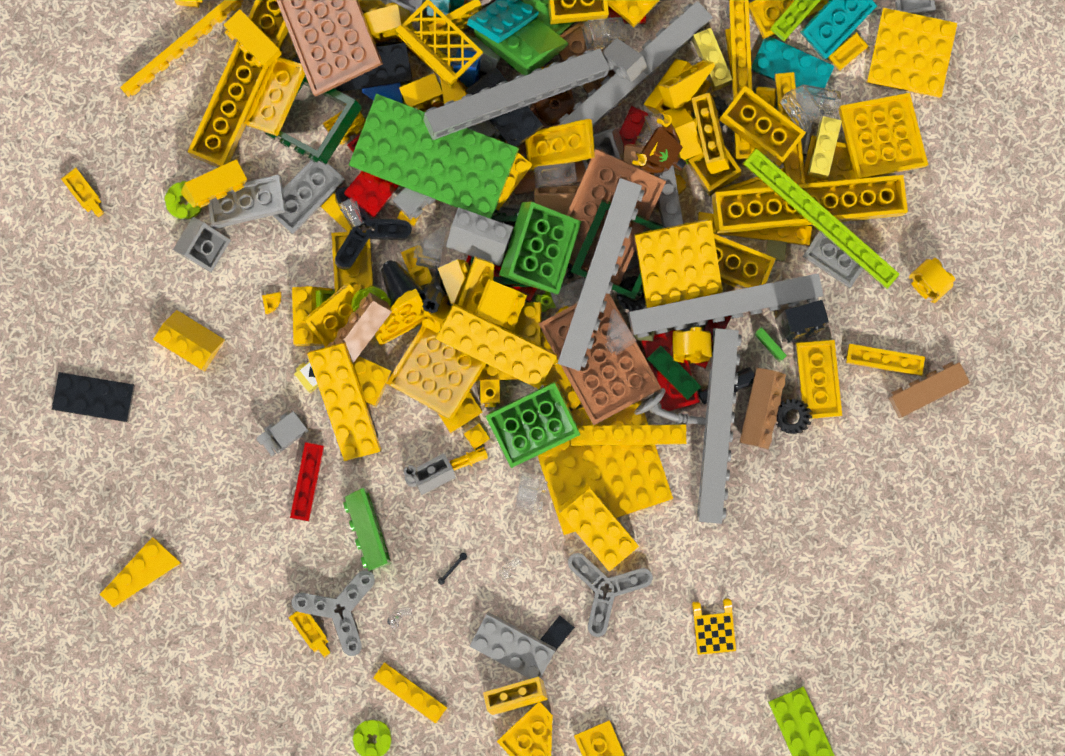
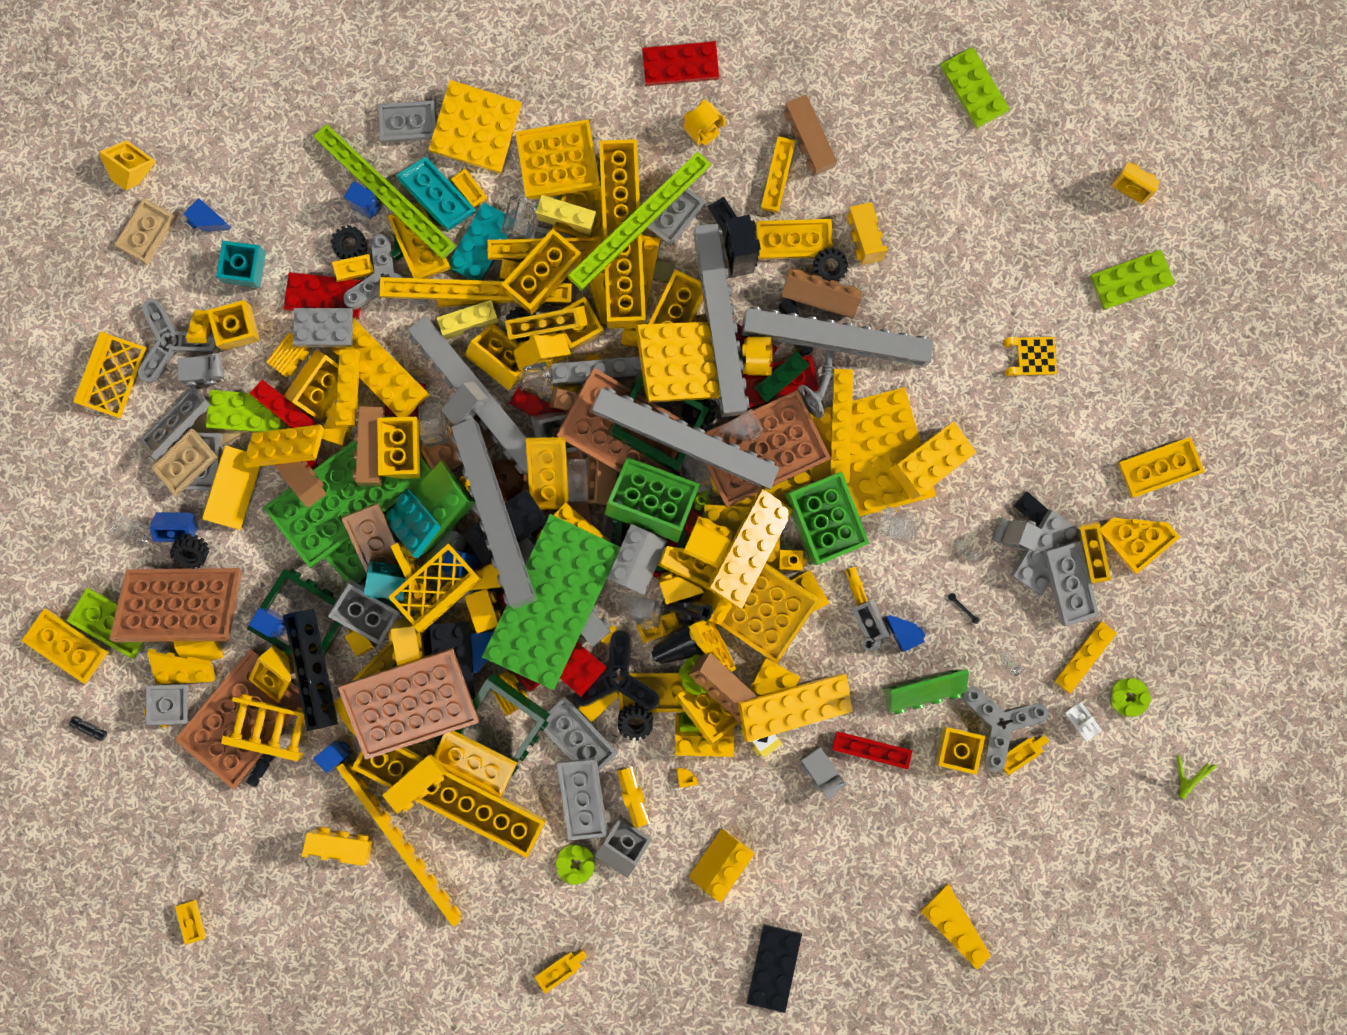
camera: 85 degrees left, 0 degrees up
yellow slope [181,159,247,208] -> none
clear cone [340,198,364,228] -> none
yellow plate [464,423,490,450] -> none
light grey piece [568,553,653,637] -> none
reddish brown torso [632,113,687,173] -> none
yellow slope [658,59,715,109] -> none
bright green tile [755,327,787,362] -> none
clear panel [780,85,824,131] -> none
none -> yellow piece [616,766,650,828]
none -> black tyre [618,703,653,741]
none -> red plate [642,41,719,86]
none -> black plate [708,197,737,234]
none -> yellow wedge [846,202,888,265]
none -> blue slope [884,615,925,652]
none -> yellow brick [934,726,985,775]
none -> lime plate [940,47,1010,129]
none -> light grey hinge [991,517,1042,551]
none -> light grey plate [1043,541,1099,626]
none -> white hips [1065,702,1102,742]
none -> yellow slope [1111,162,1160,205]

